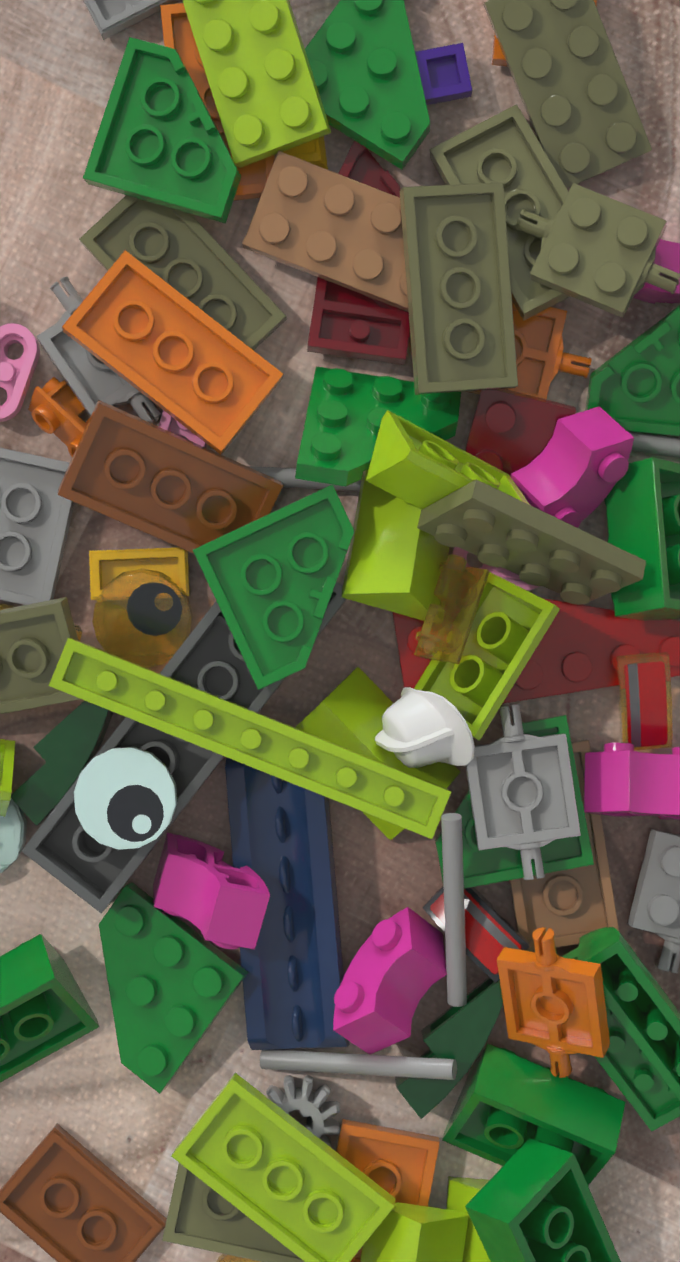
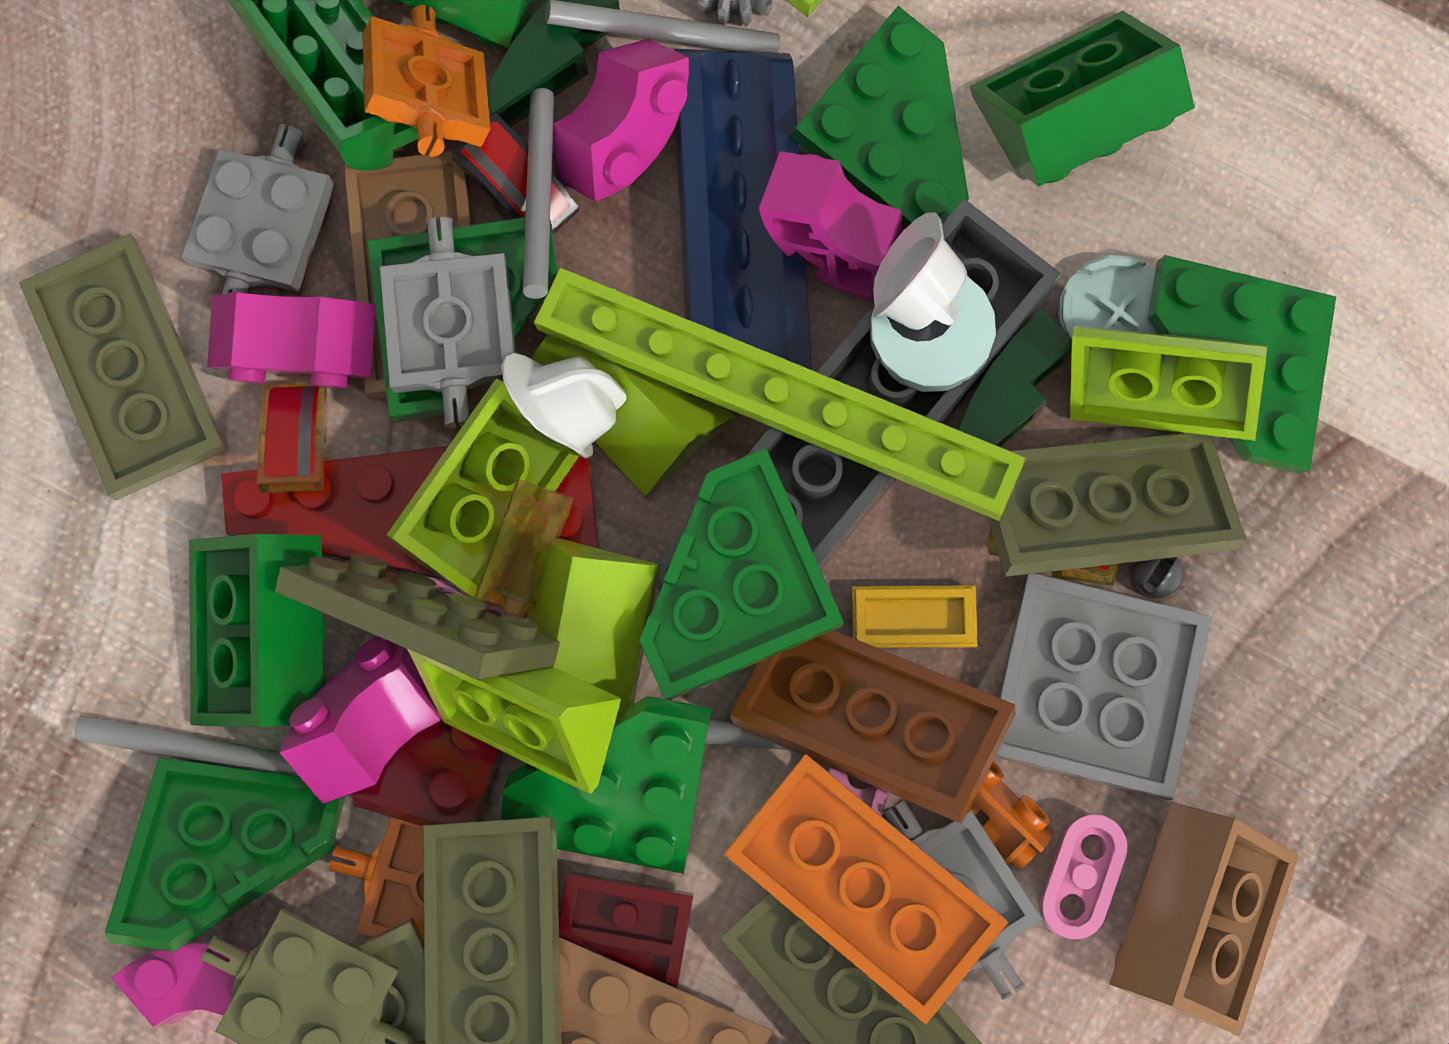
camera: 175 degrees left, 10 degrees down
clear yellow tile [92,568,193,668] -> none
none -> white piece [873,212,967,330]

